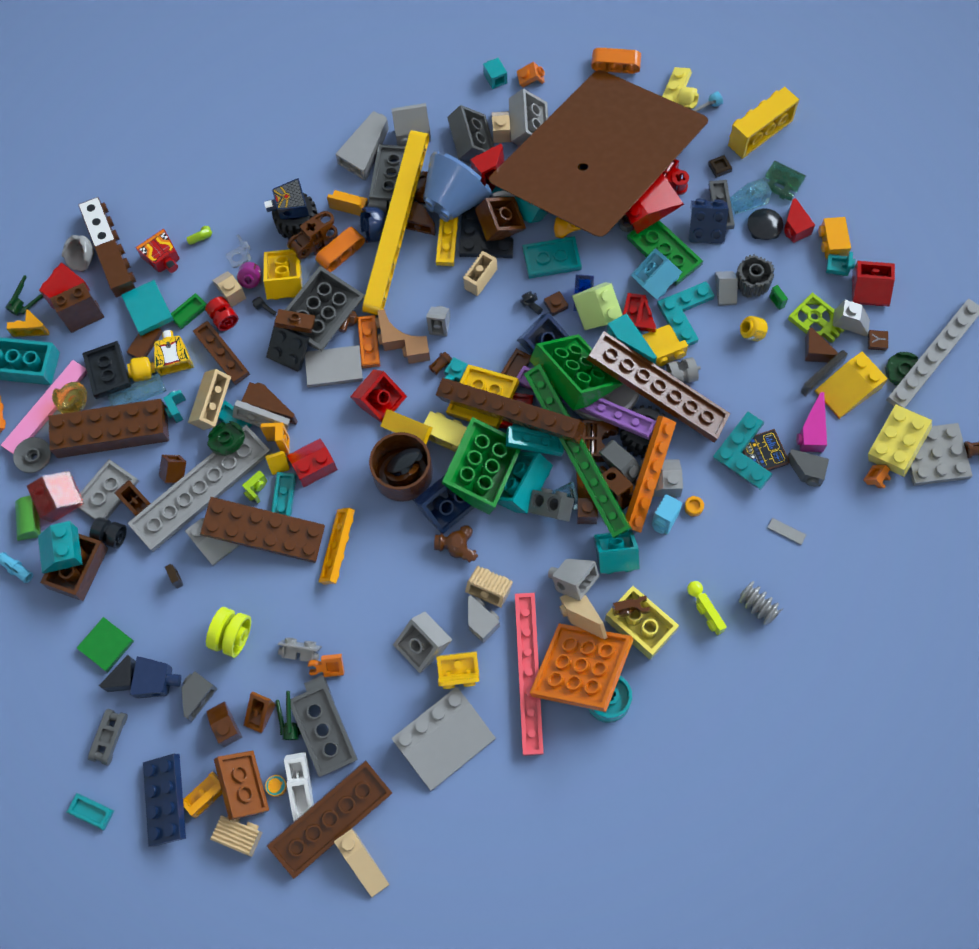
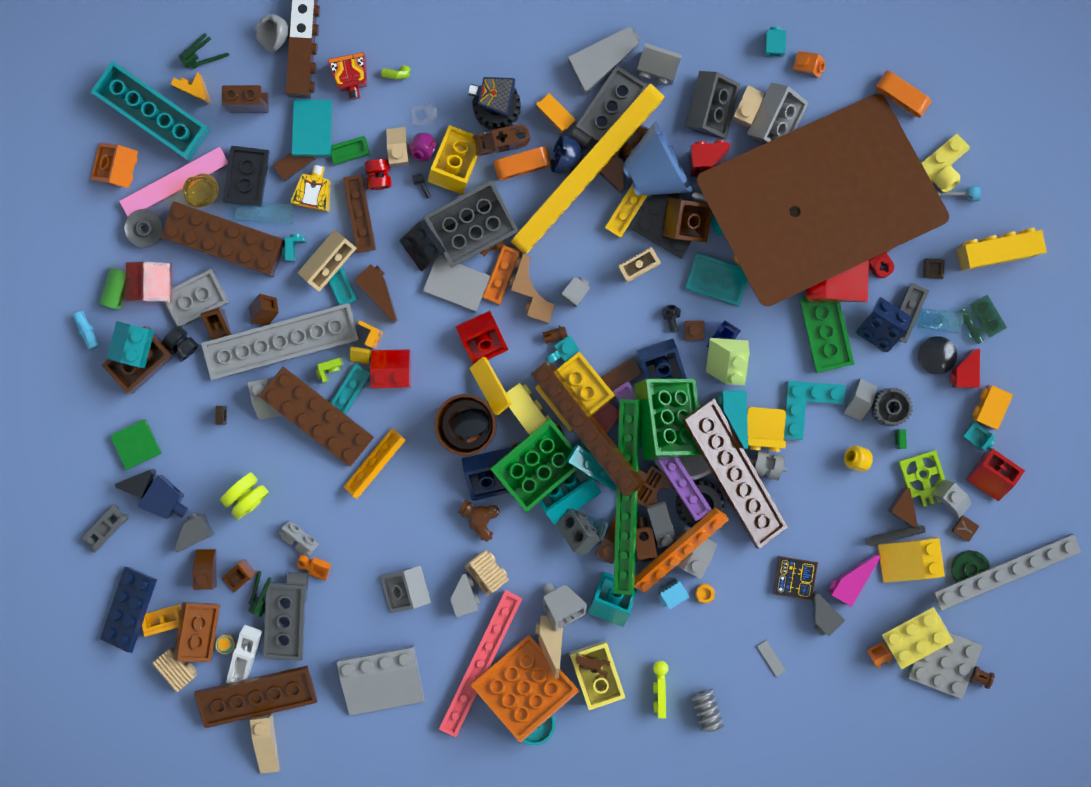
camera: 25 degrees right, 20 degrees up
red slope [39,263,90,309] -> none
teal tile [66,793,114,830] -> none
yellow head [127,357,155,382] -> none
dark green tile [207,421,245,456] -> none
light grey plate [233,400,290,432] -> none
reddish brown plate [274,309,315,333] -> none
yellow bracket [436,651,479,689] -> none
red wing [623,293,656,332] -> none
medium azure slope [631,248,682,300] -> none
teal plate [713,411,772,490] -> none

